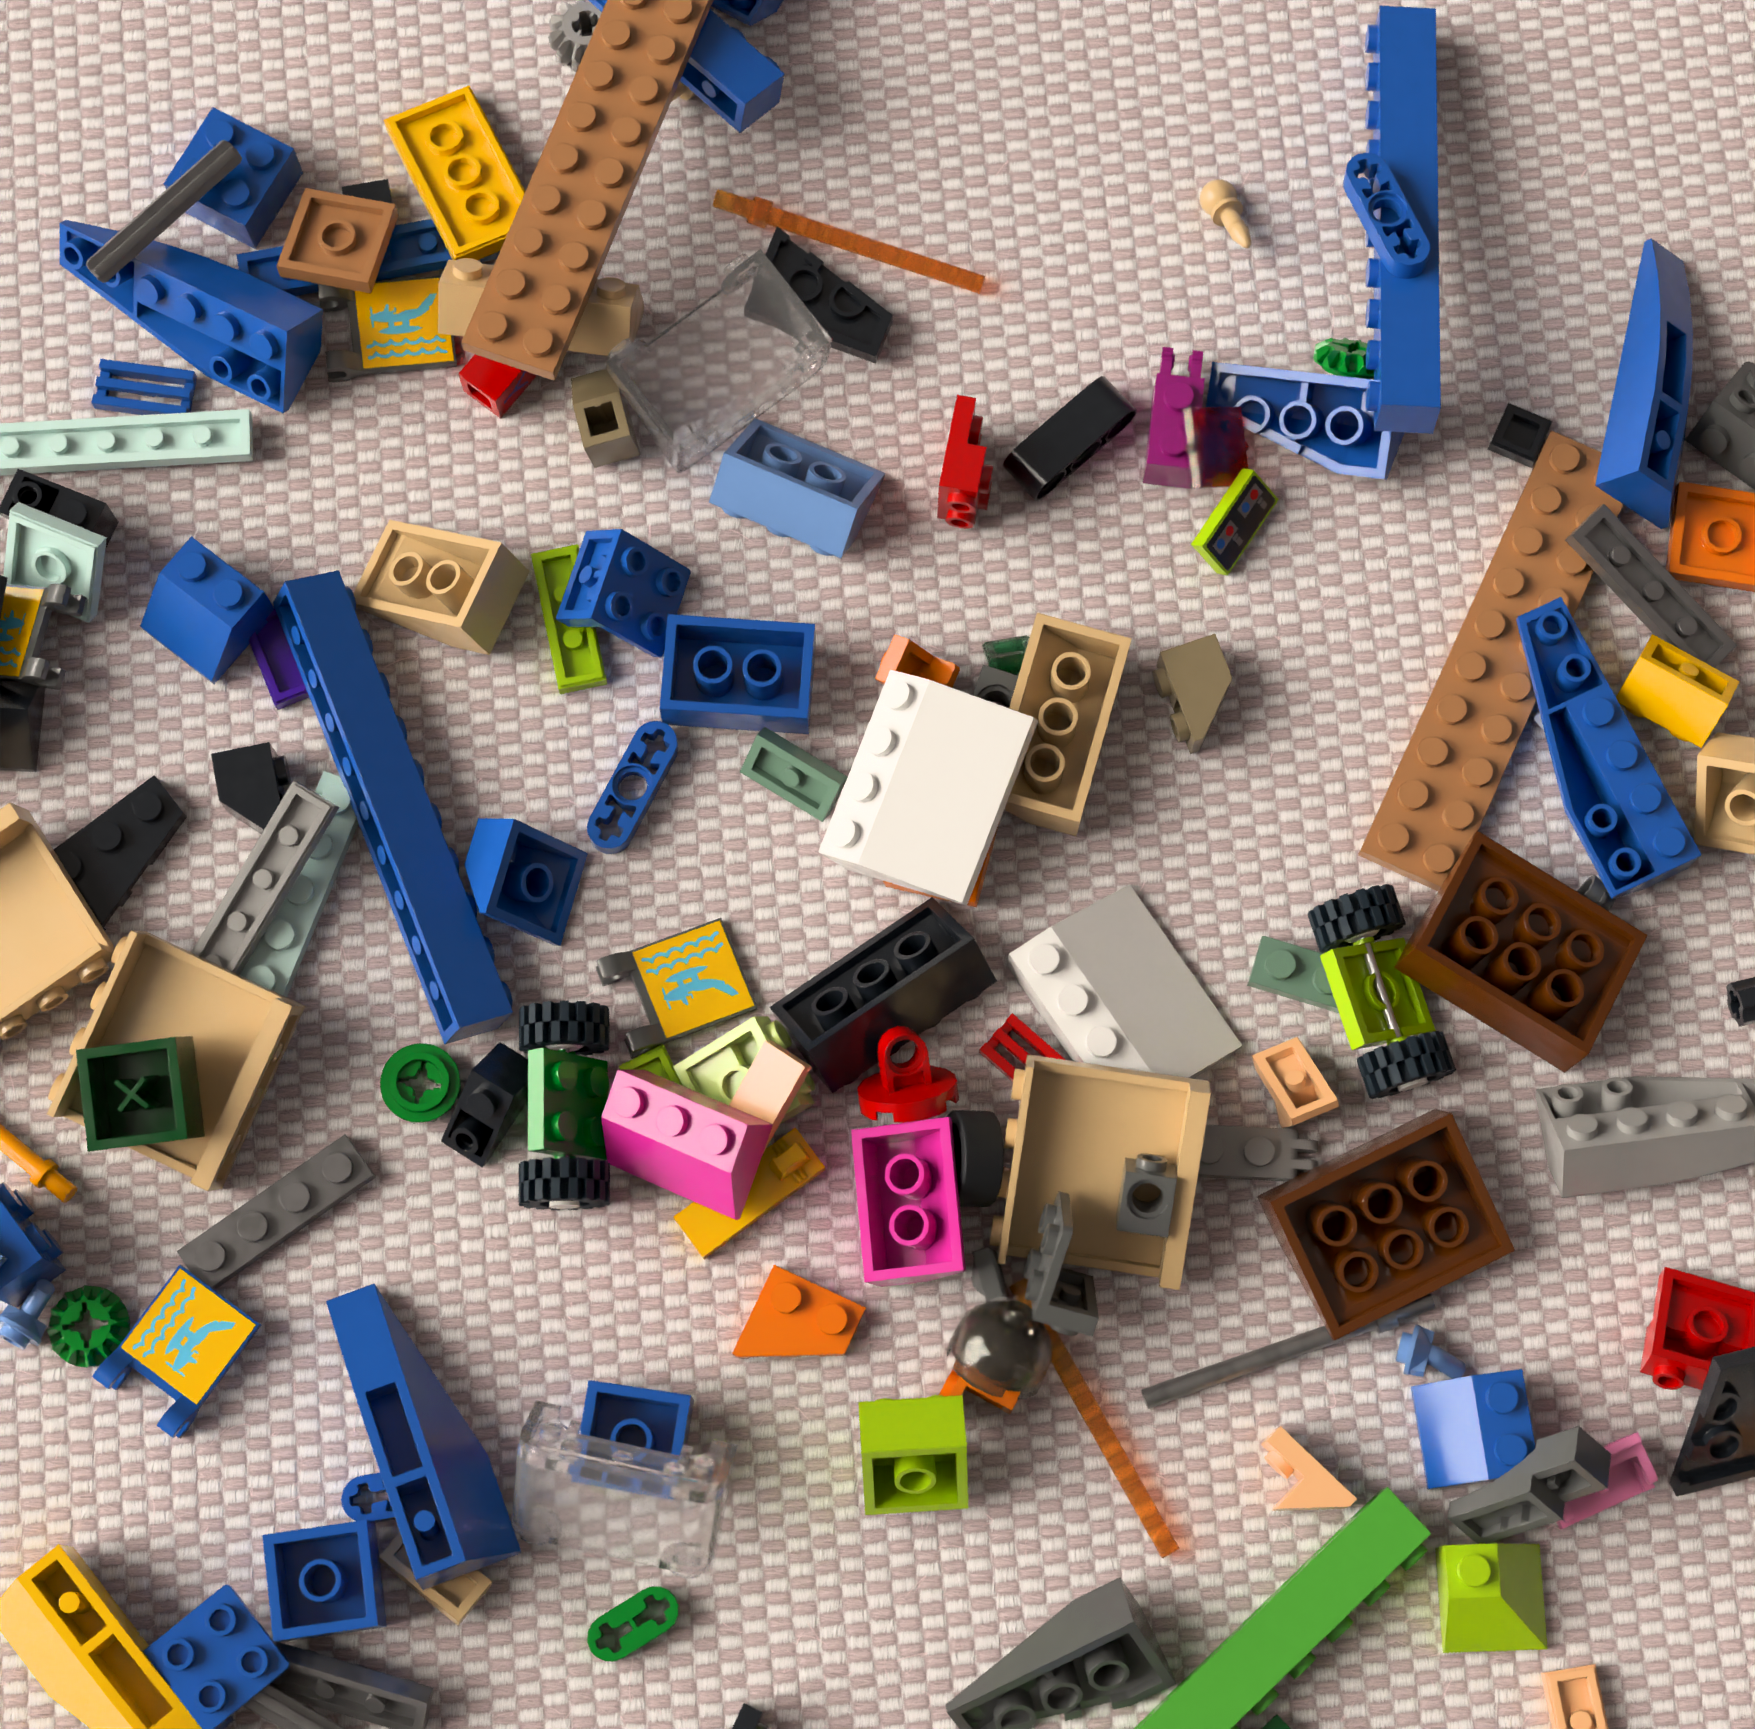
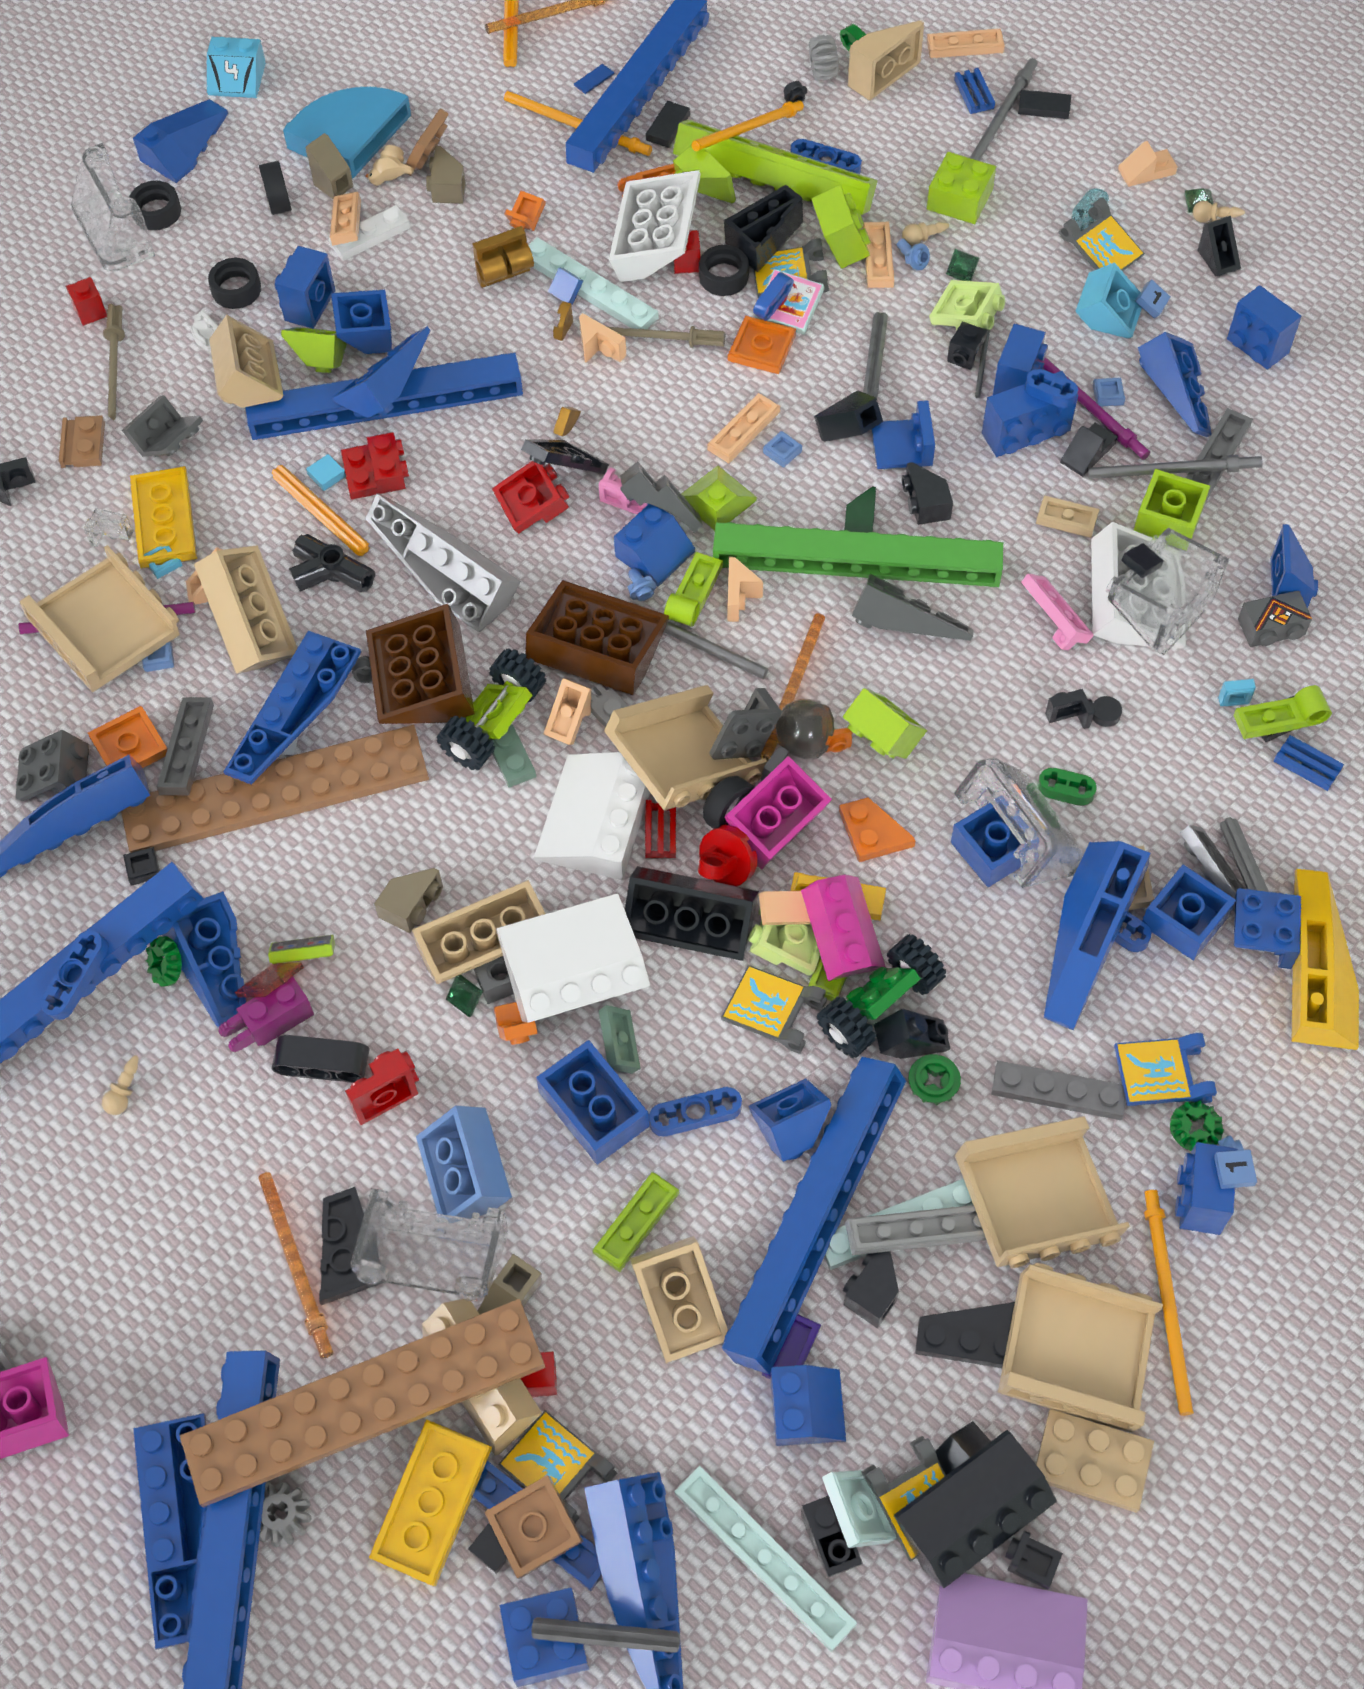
camera: 130 degrees left, 15 degrees down
dark green brick [76,1036,205,1152] -> none
blue tile [92,359,197,415] -> none
blue bracket [556,529,691,657] -> none
dark grey brick [1116,1154,1177,1238] -> none
yellow brick [1616,634,1740,748] -> none
none -> lime plate [664,552,723,627]

